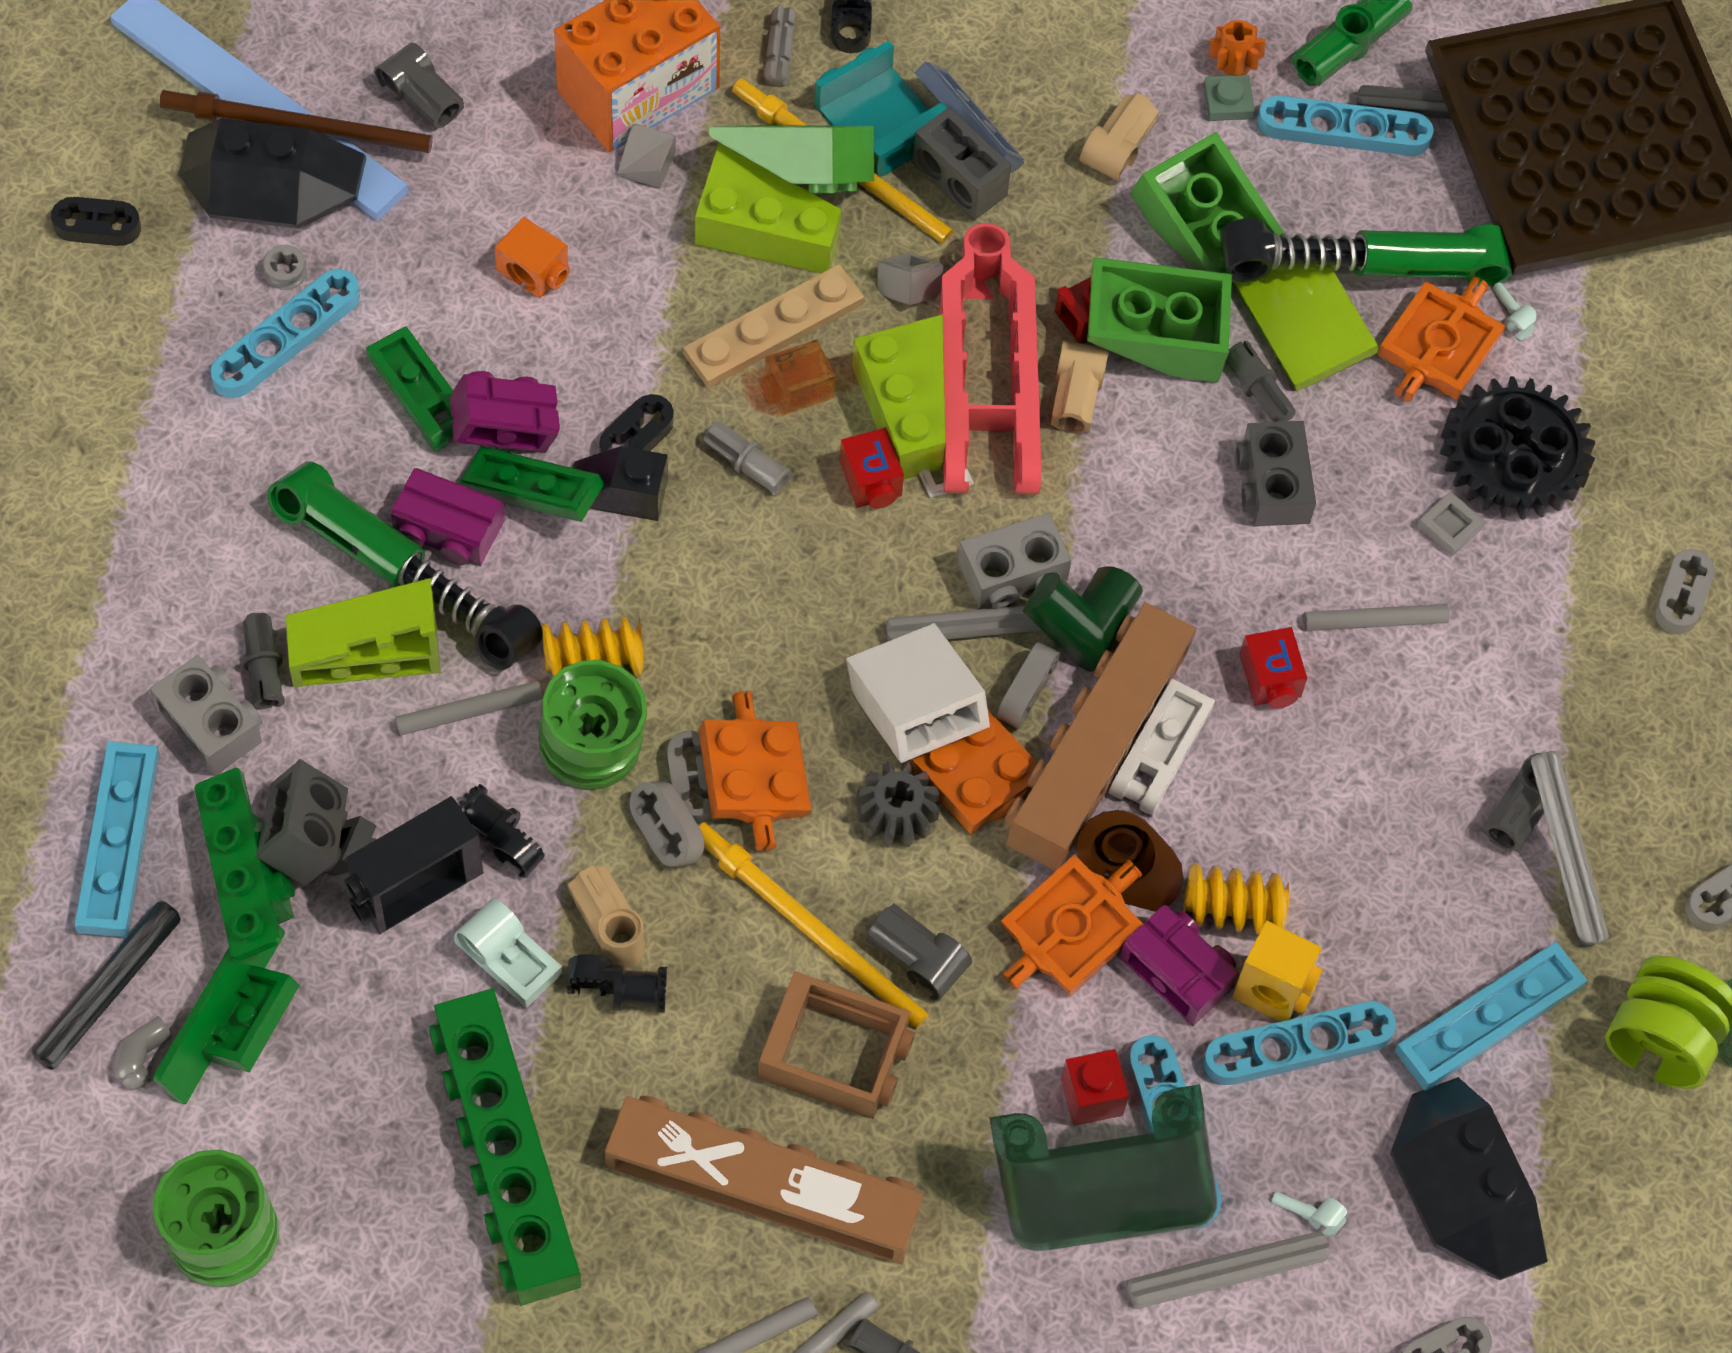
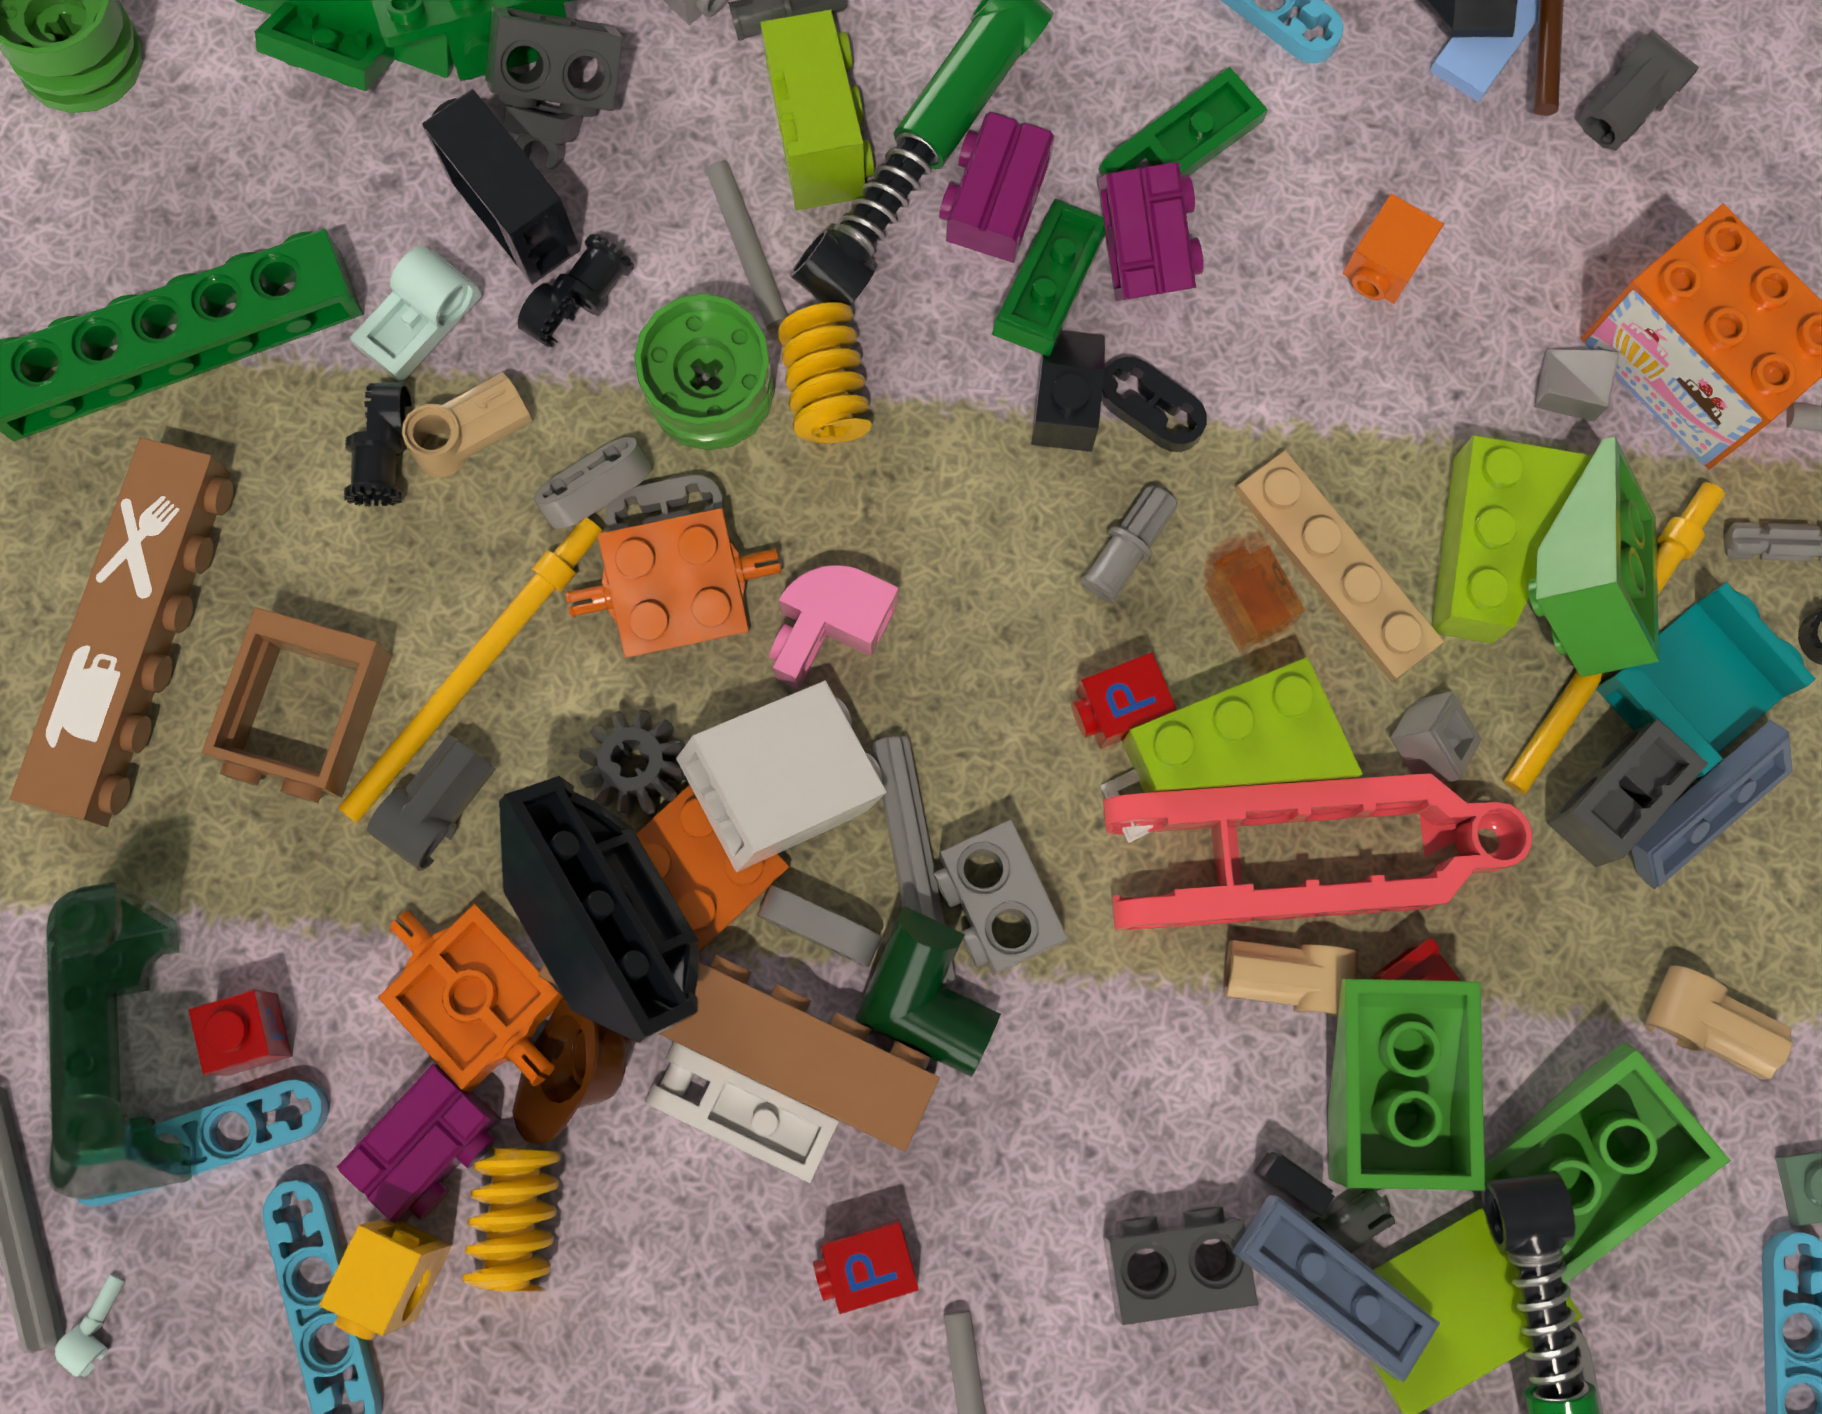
camera: 90 degrees right, 15 degrees up
none -> black wedge [499,776,699,1043]
none -> bright pink brick [769,565,899,690]
none -> sand blue tile [1232,1195,1440,1382]
none -> black tile [1254,1152,1335,1216]

